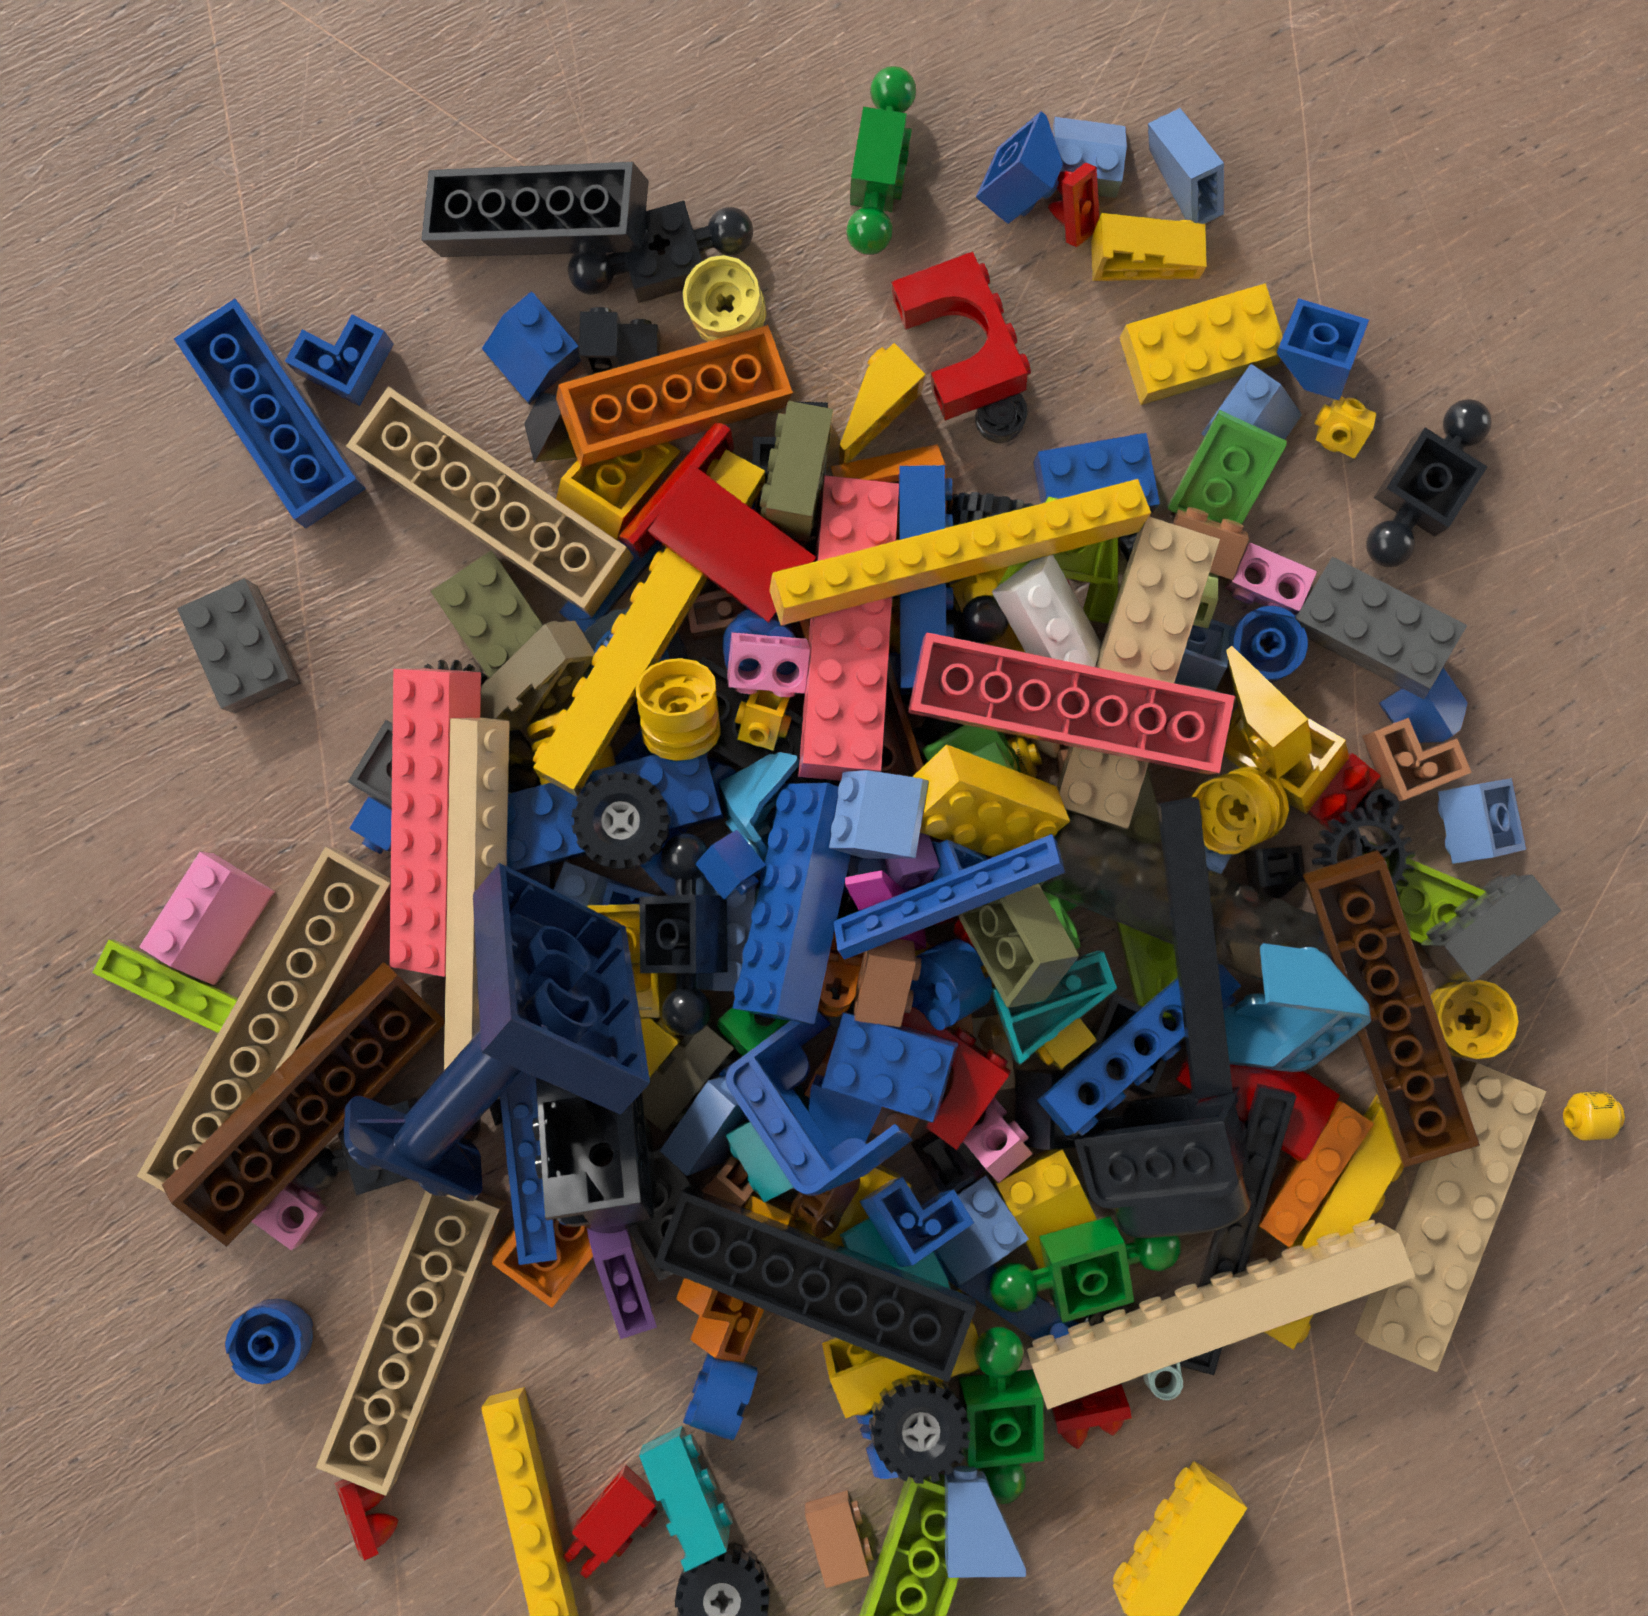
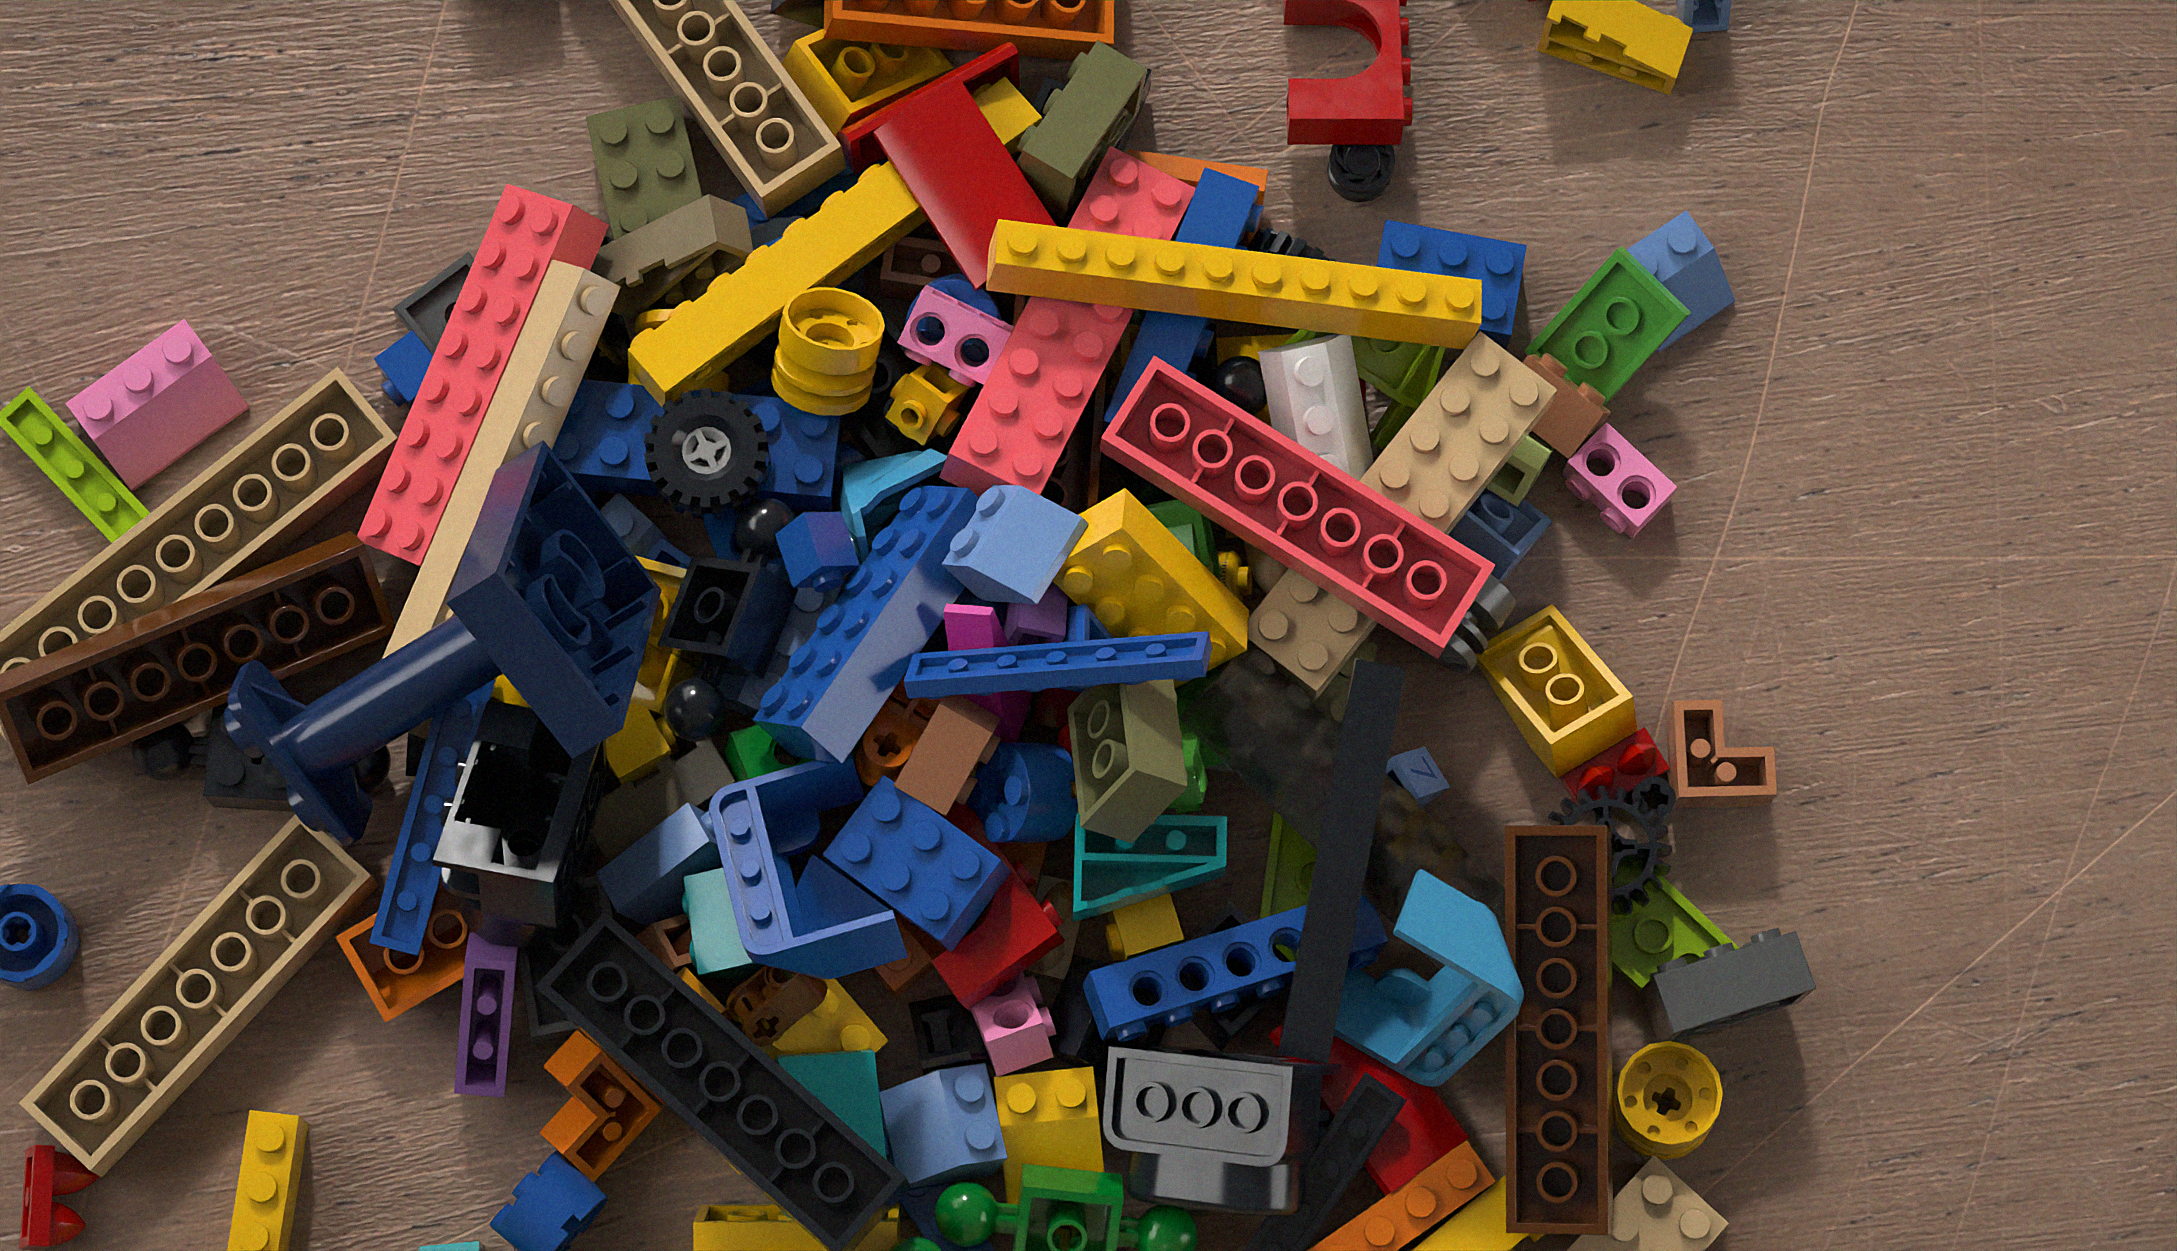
camera: 20 degrees right, 10 degrees down
dark grey brick [177,578,301,713] -> none
bright pink brick [251,1182,327,1250] -> none
yellow slope [839,343,925,464] -> none
blue brick [859,1177,974,1267] -> none
yellow brick [1119,283,1283,405] -> none
yellow wheel [1192,766,1289,855] -> none
yellow slope [1226,646,1312,779] -> none
blue brick [1227,606,1308,683] -> none
black slope [1244,845,1305,923] -> none
blue slope [1277,298,1369,400] -> none
dark grey brick [1296,556,1467,699] -> none
yellow brick [1314,396,1376,459] -> none
black brick [1366,399,1492,567] -> none
blue slope [1378,667,1468,743] -> none
medium blue slope [1438,778,1526,864] -> none

